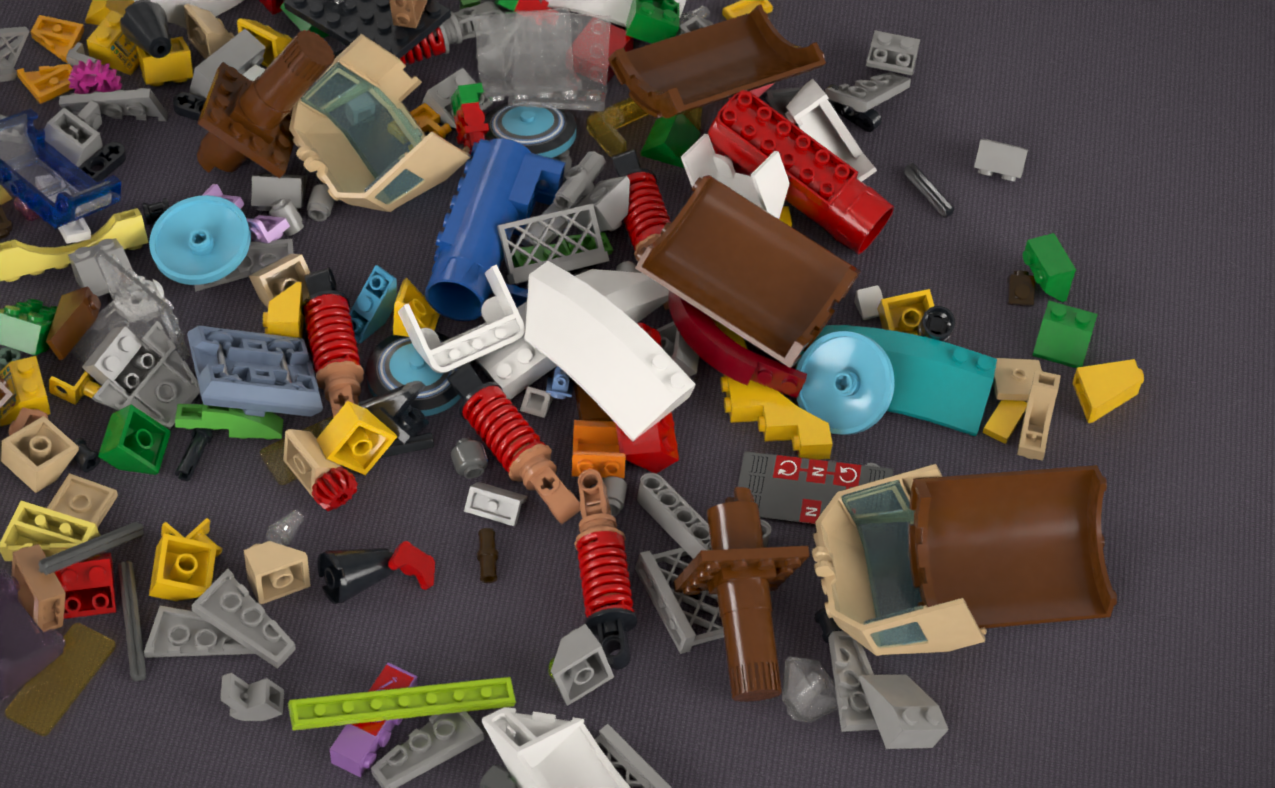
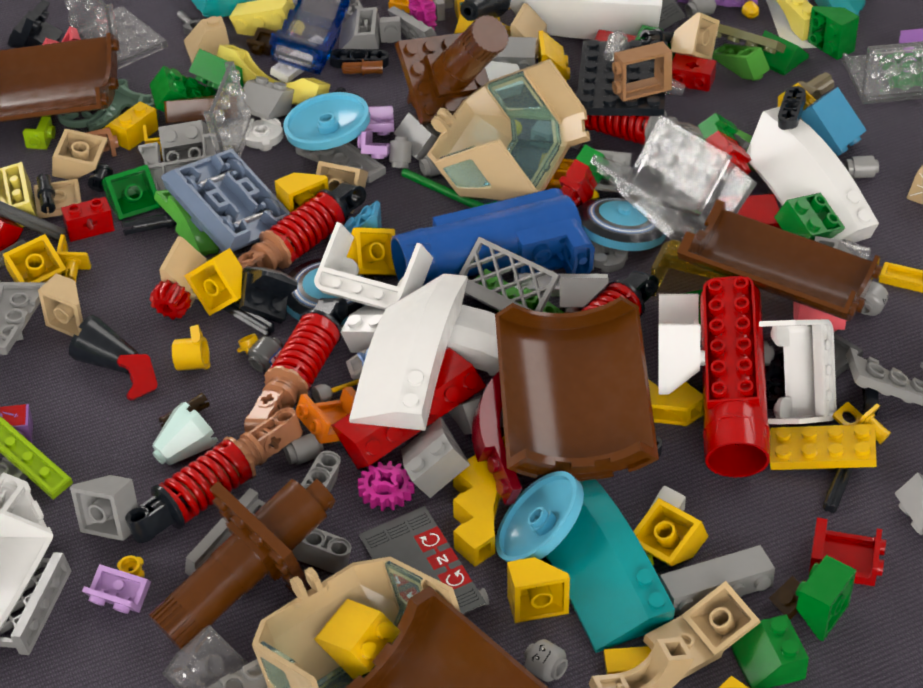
camera: 60 degrees right, 10 degrees down
clear cone [266,510,304,546] -> none
panel [464,482,527,526] -> none
light grey piece [553,151,606,210] -> none
black wheel [917,306,955,342] -> none
none -> black pin [36,173,56,214]
none -> red brick [61,197,115,242]
none -> lavender bracket [82,564,151,614]
none -> yellow plate [117,555,145,578]
none -> light aqua cone [152,402,218,465]
none -> yellow piece [172,325,210,371]
none -> green slope [189,48,244,96]
none -> yellow plate [237,333,258,354]
none -> light grey hinge [312,379,359,403]
none -> yellow slope [314,599,400,679]
none -> dark orange axle [342,59,383,76]
none -> dark pink gear [358,461,415,511]
none -> green bar [401,168,498,208]
none -> light grey slope [401,417,470,498]
none -> yellow slope [507,557,570,623]
none -> light grey head [524,639,568,682]
none -> light grey brick [660,545,775,616]
none -> tan slope [682,581,761,657]
none -> yellow plate [770,424,877,470]
none -> red panel [808,517,886,586]
none -> yellow bracket [832,402,891,444]

